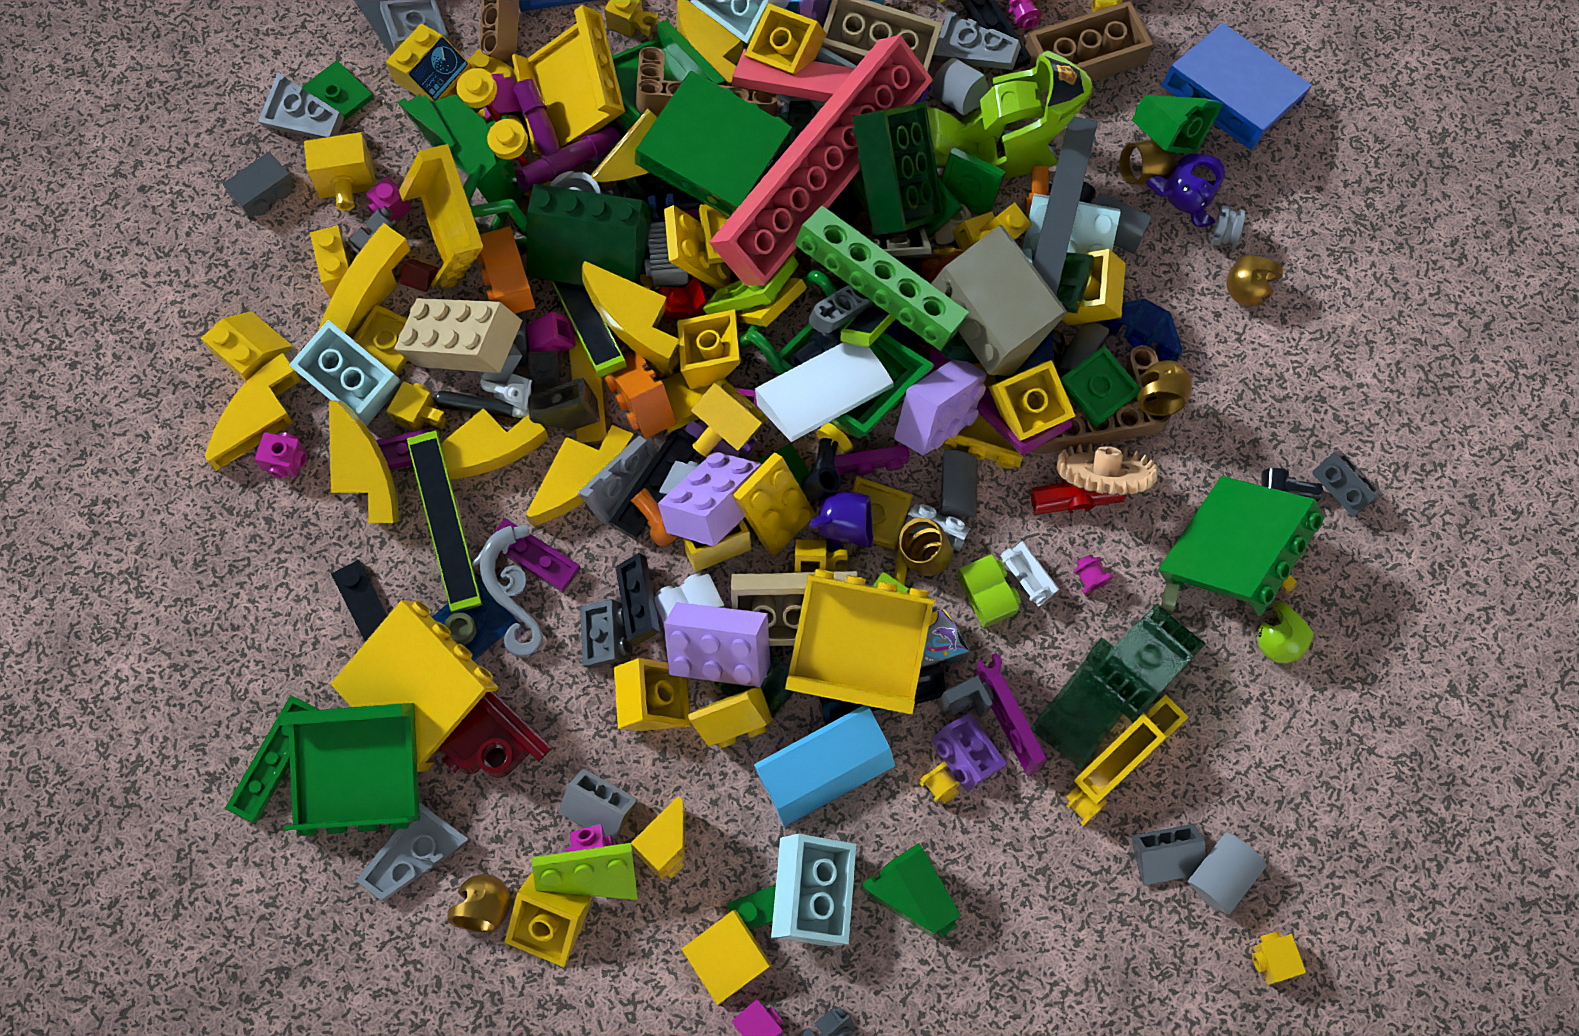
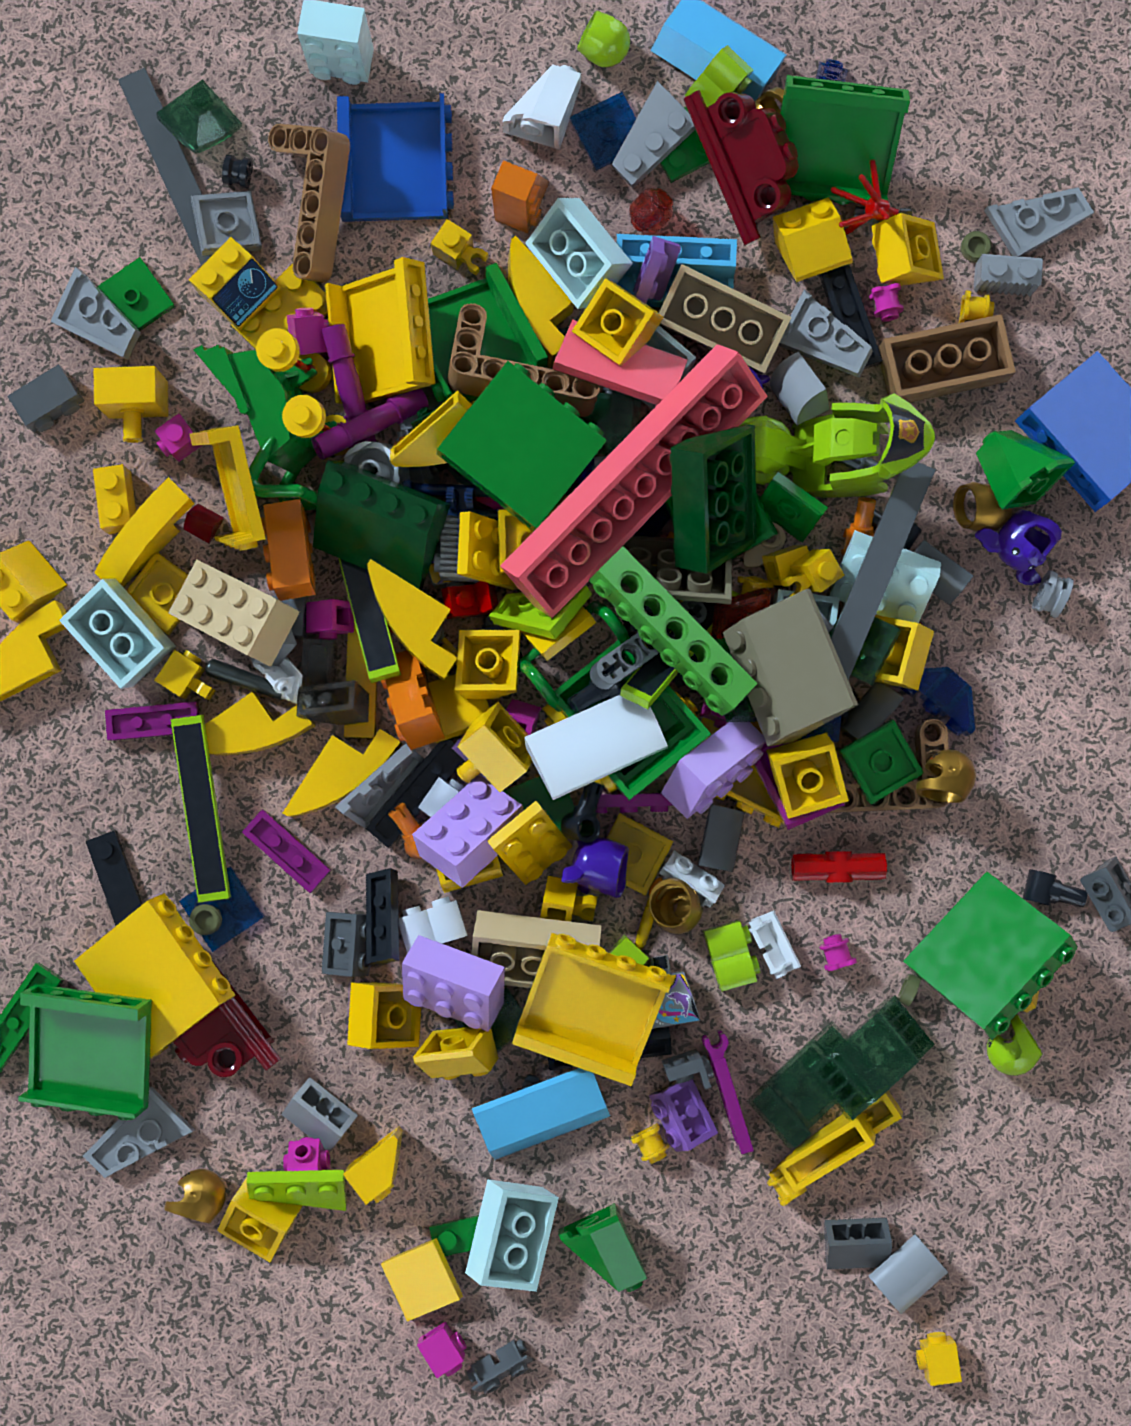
camera: 10 degrees right, 15 degrees up
dark pink brick [254,432,307,479] -> none
yellow slope [329,400,399,523] -> none
dark grey hinge [346,206,402,256] -> none
light grey plant [472,524,543,658] -> none
light nougat gear [1056,443,1158,495] -> none
pearl gold helmet [1226,255,1283,307] -> none

